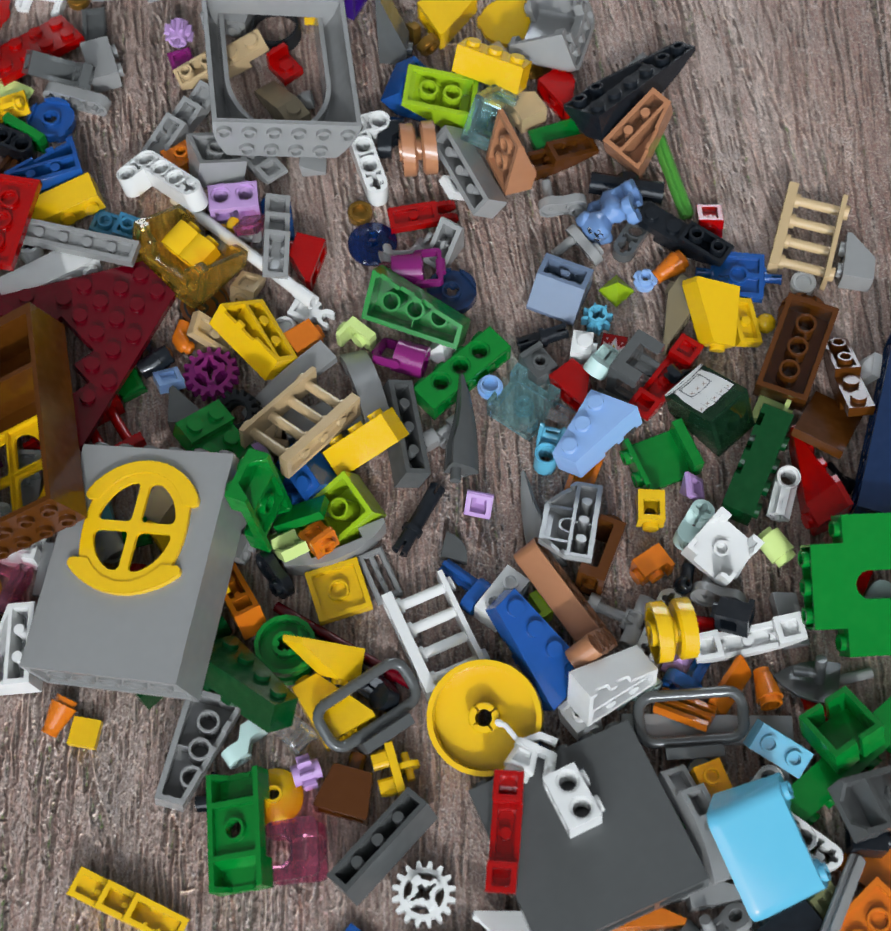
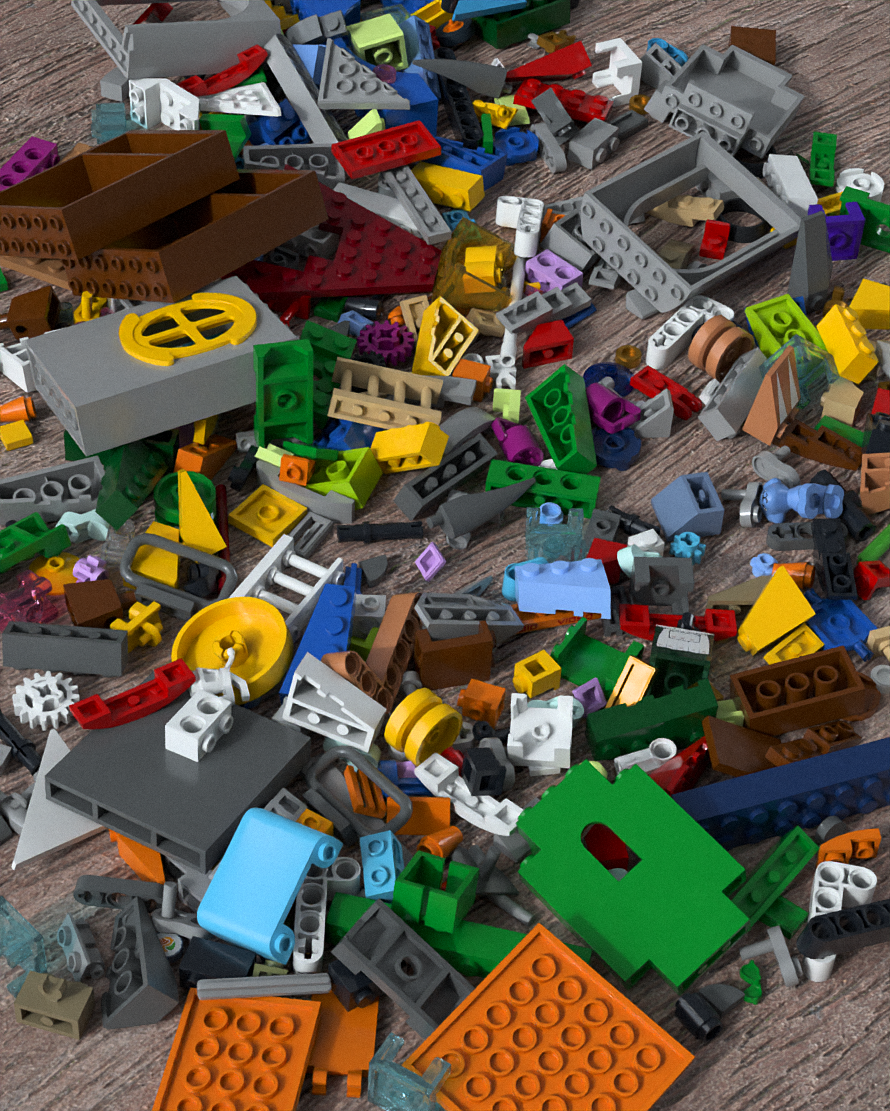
camera: 50 degrees right, 20 degrees down
lime slope [598,275,634,307] -> none
none -> tile [605,655,659,709]

